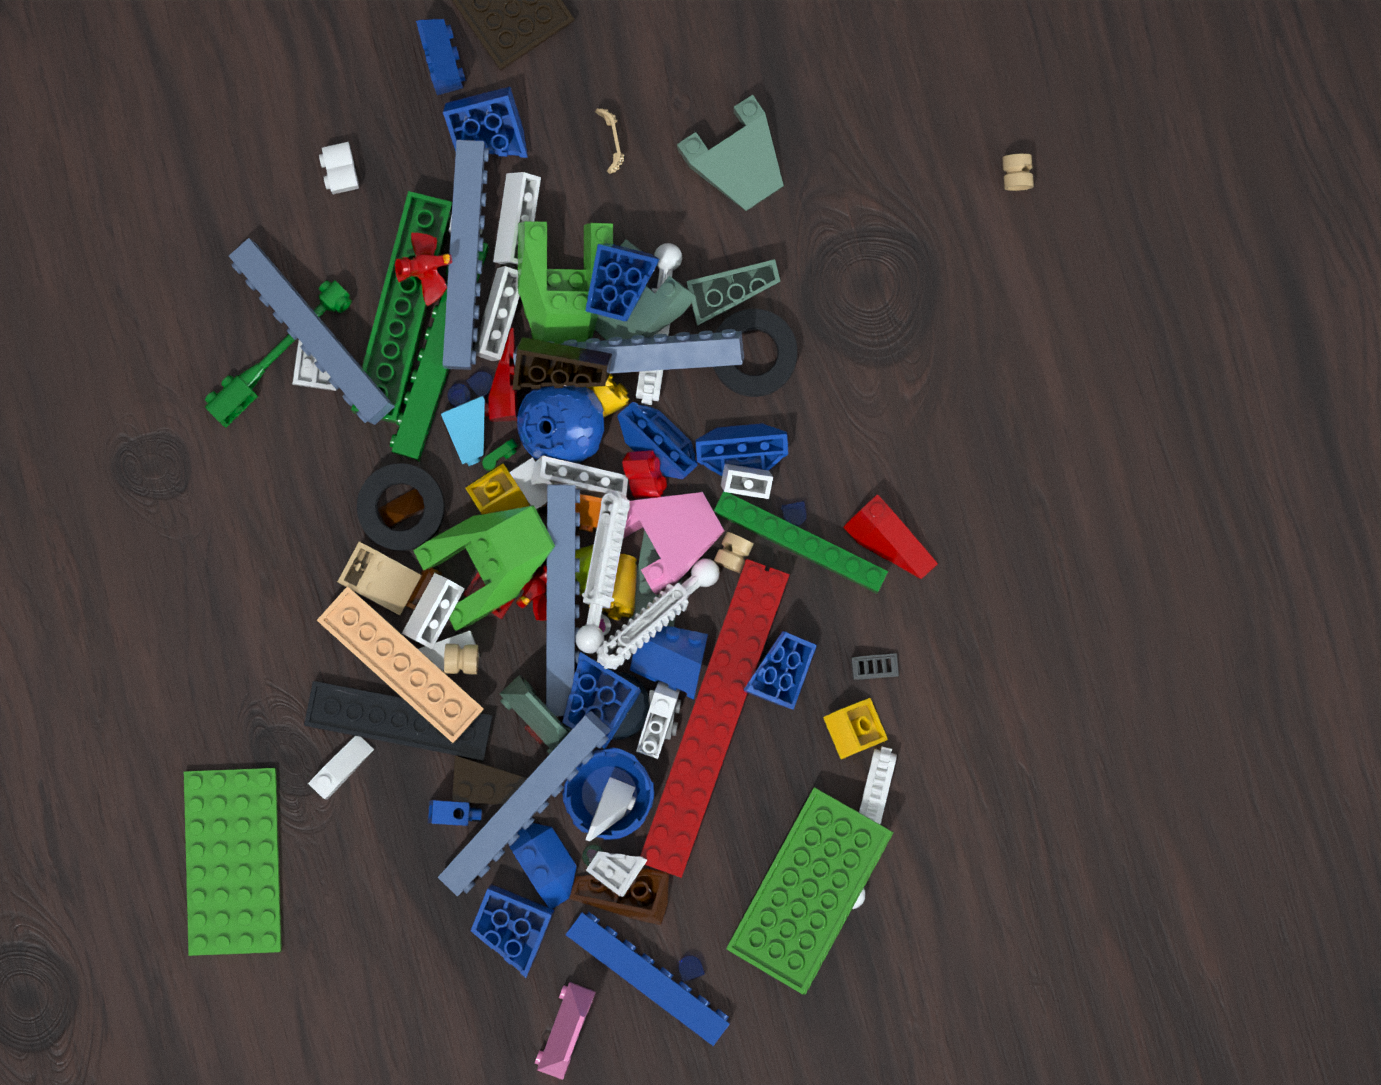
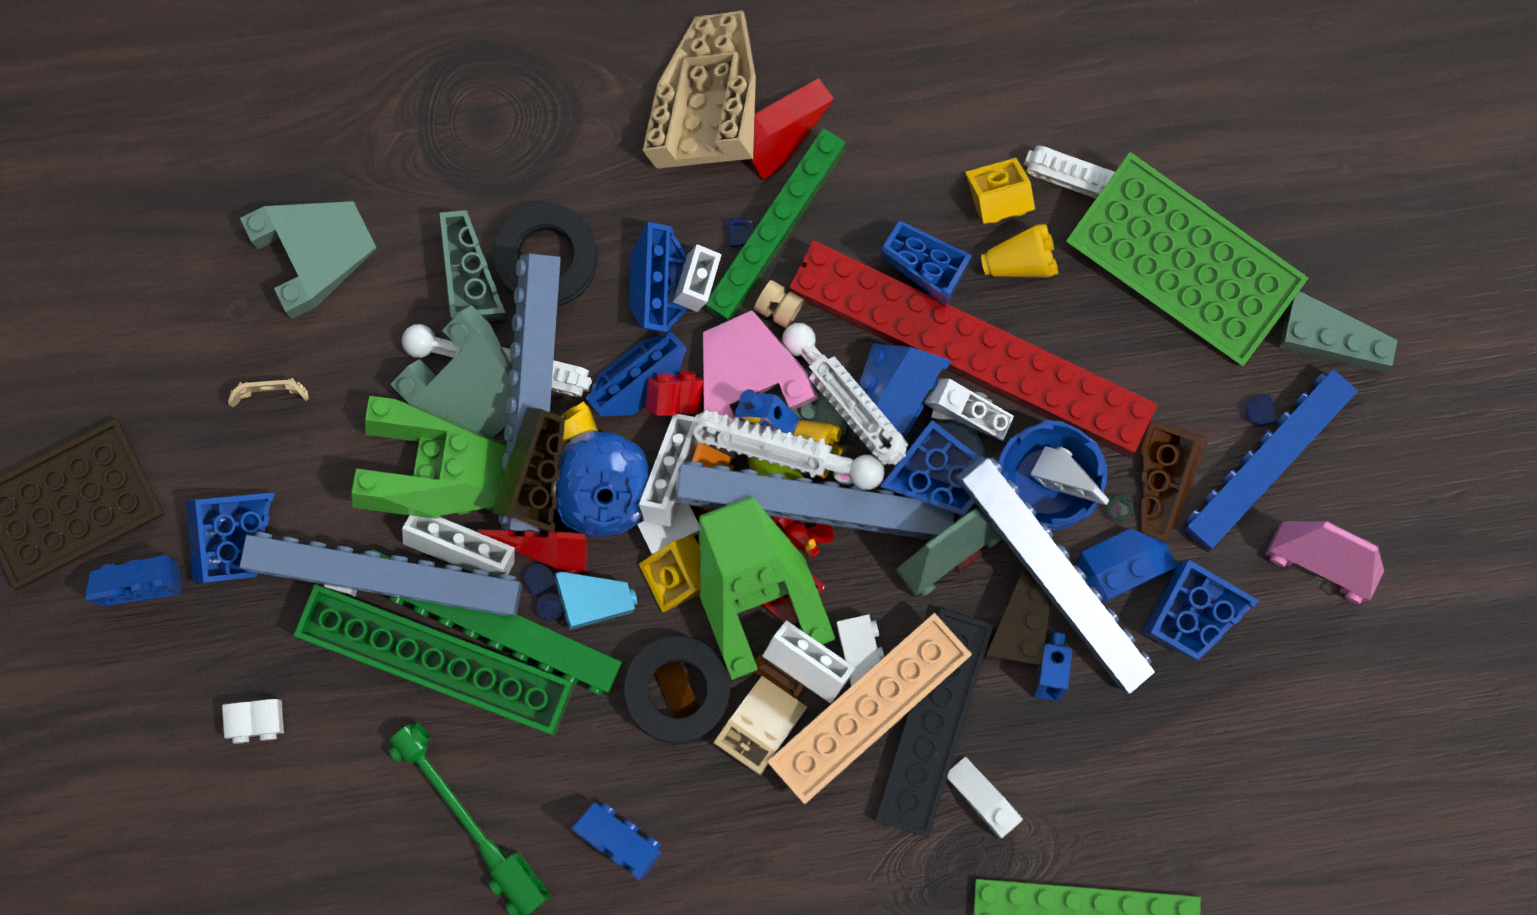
camera: 85 degrees left, 5 degrees down
sand blue brick [229,238,395,425] -> none
white wing [292,340,336,391] -> none
red animal [395,233,453,306] -> none
tan wheel [444,644,479,675] -> none
green plate [482,438,518,471] -> none
white brick [493,172,541,267] -> none
blue wedge [585,244,660,321] -> none
white wing [586,851,647,897] -> none
dark grey slope [851,653,899,681] -> none
none -> blue wedge [572,802,663,880]
none -> tan wedge [643,11,756,169]
none -> blue torso [735,389,800,436]
none -> yellow cone [981,224,1059,278]
none -> sand green wedge [1279,291,1398,373]

